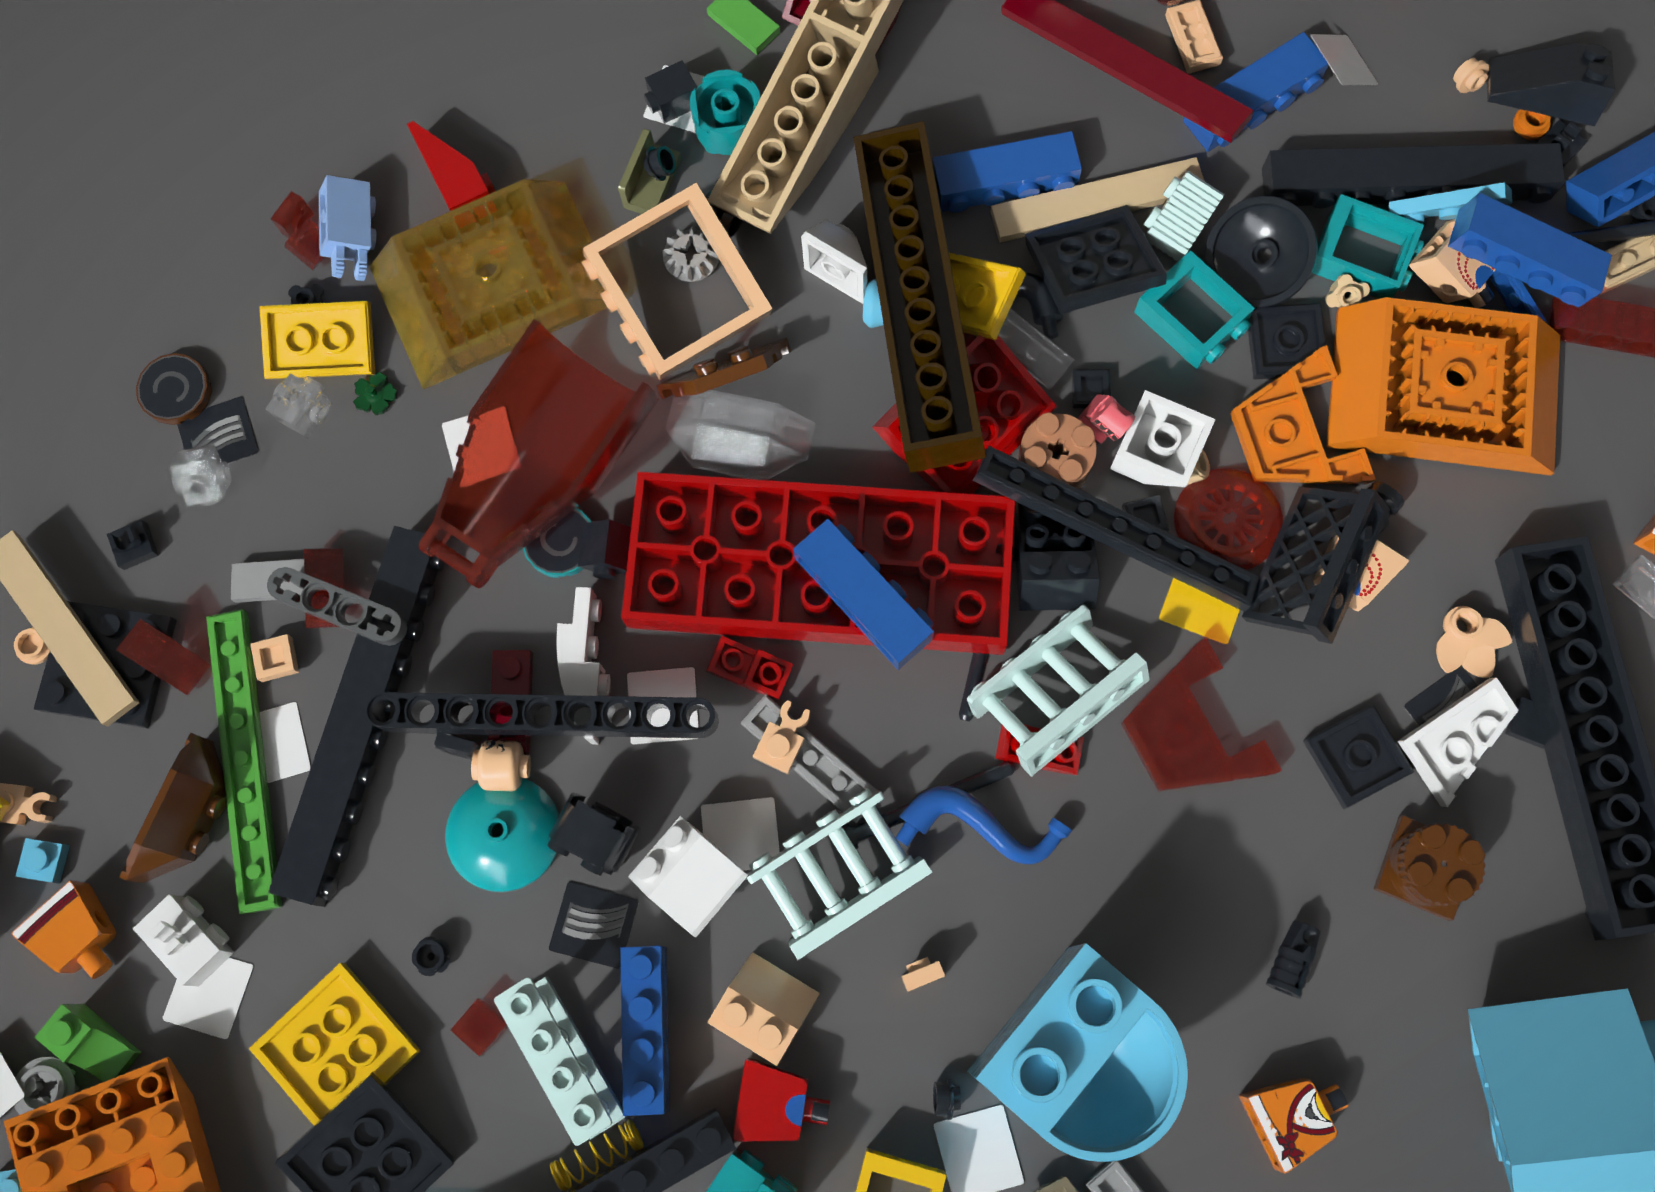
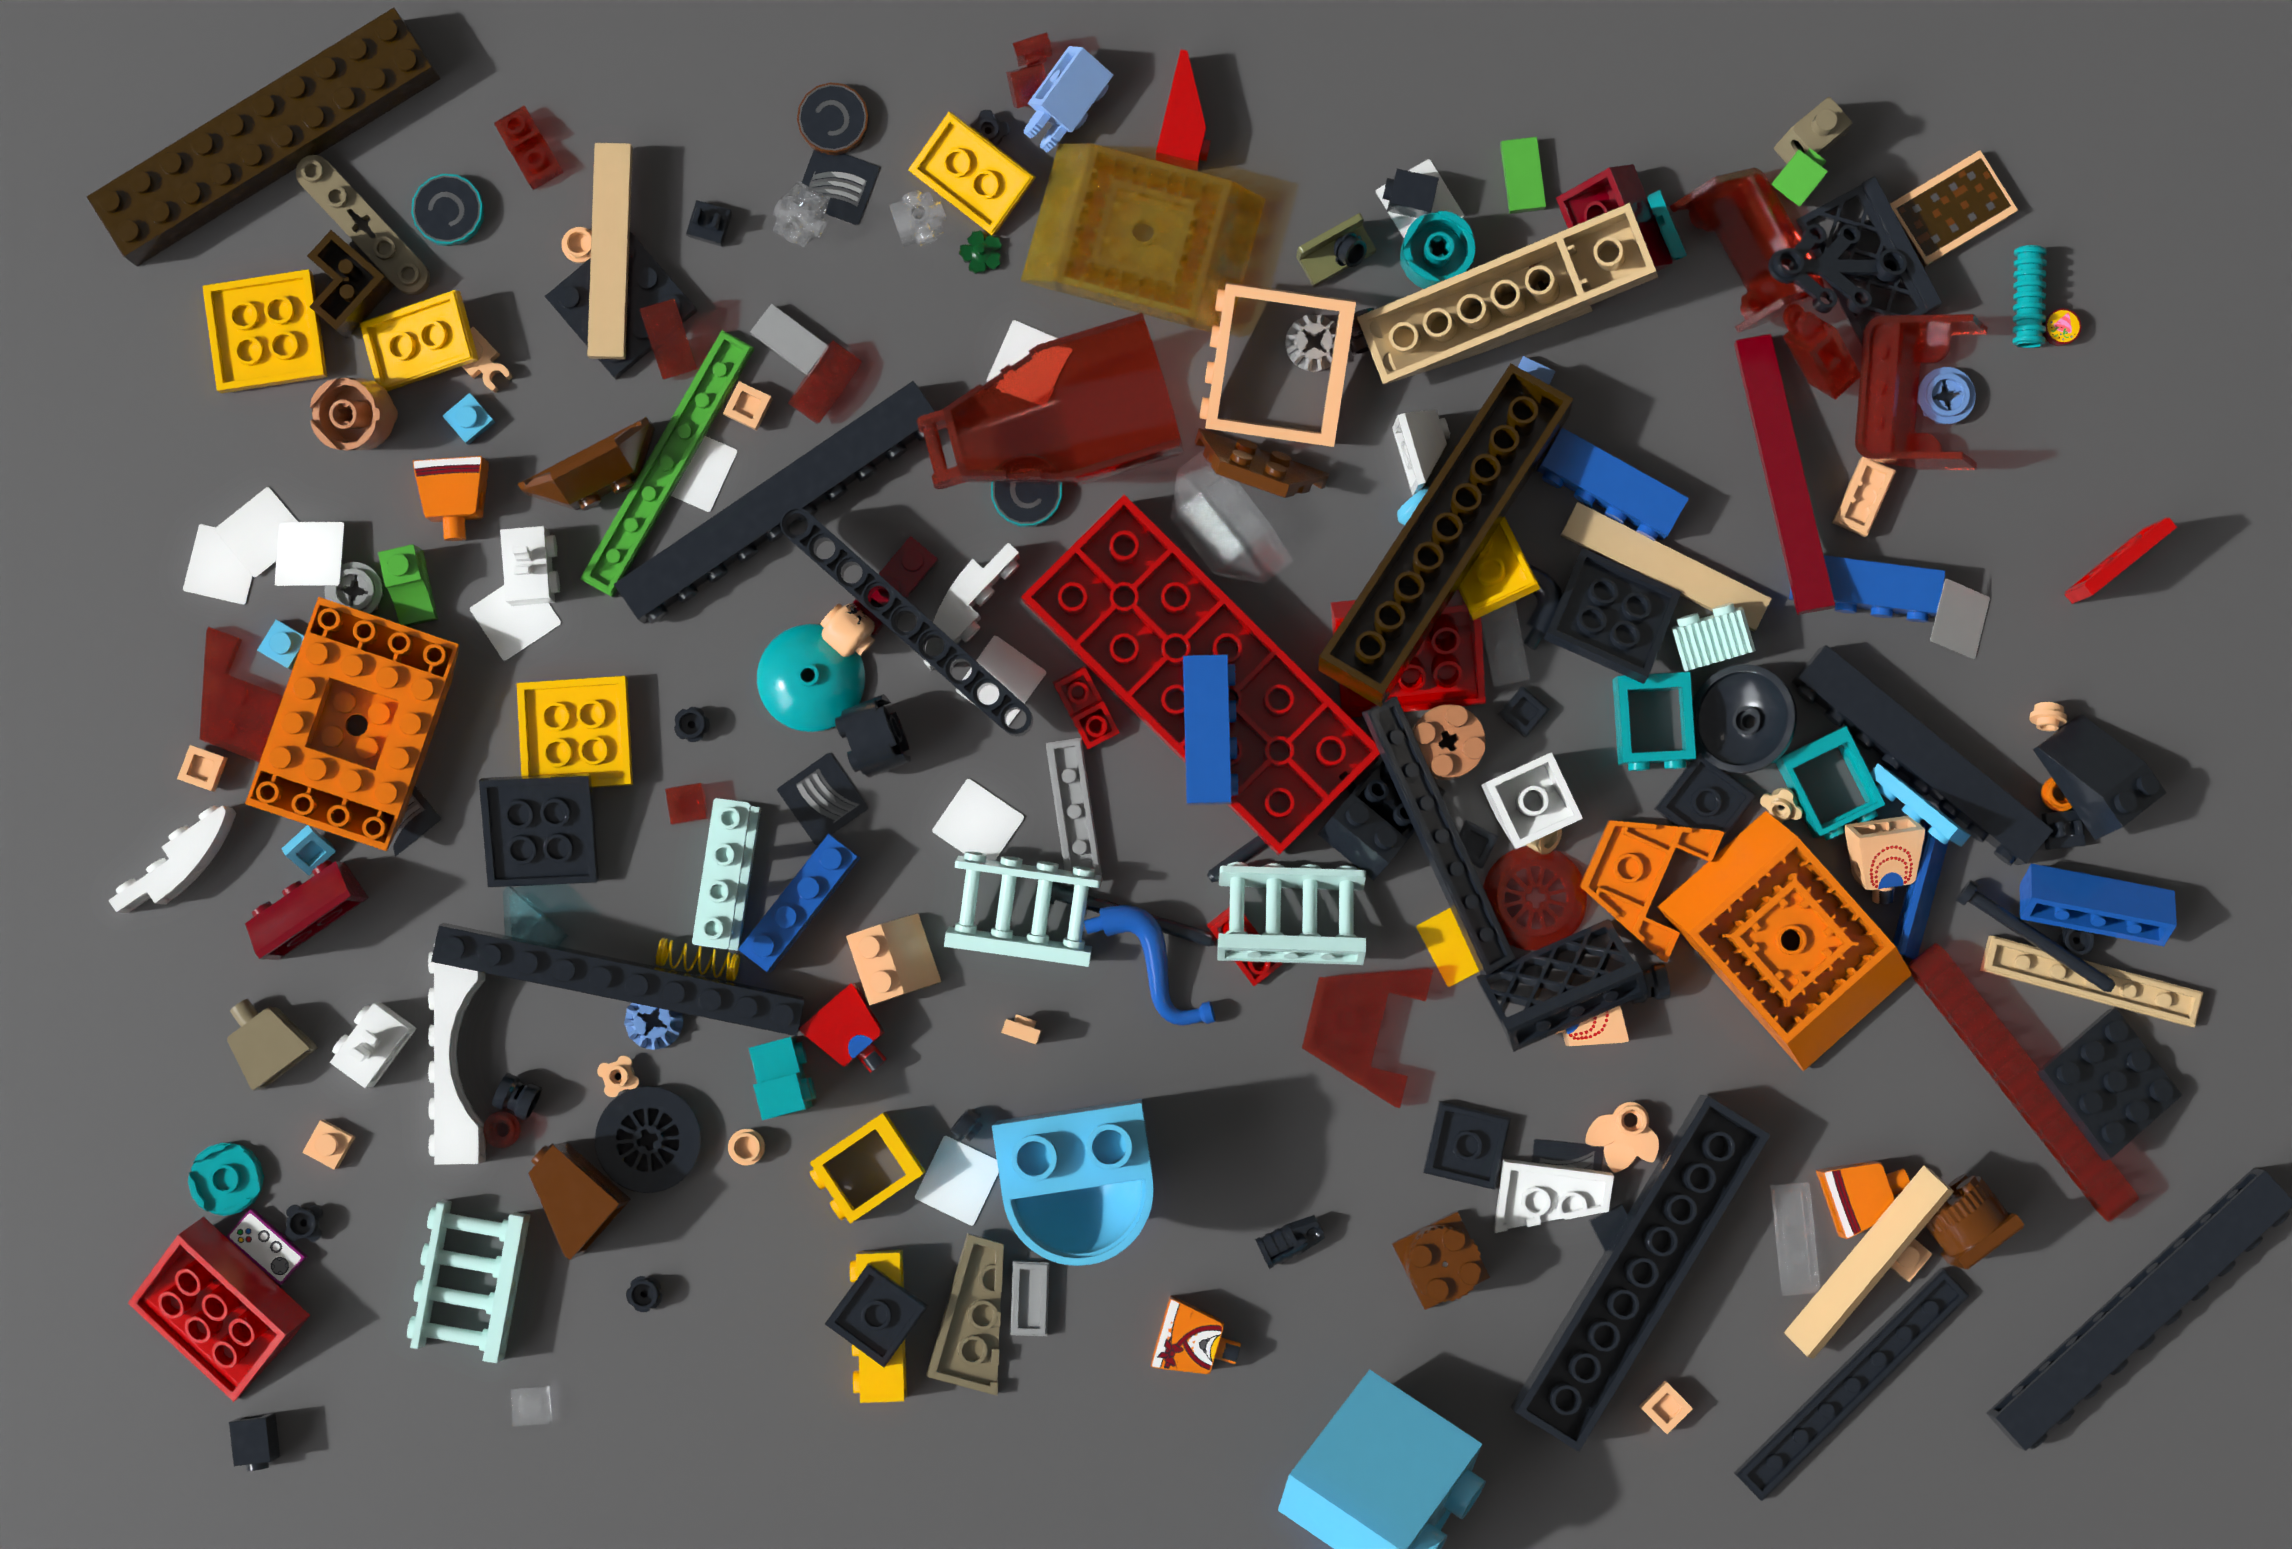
camera: 35 degrees right, 10 degrees up
dark grey beam [267,567,407,646] -> none
black tile [434,734,481,760] -> none
black brick [578,519,631,580] -> none
white slope [628,816,748,937] -> none
light nougat plate [753,700,810,774] -> none
coral leg [1077,394,1136,444] -> none
blue brick [1448,193,1612,308] -> none

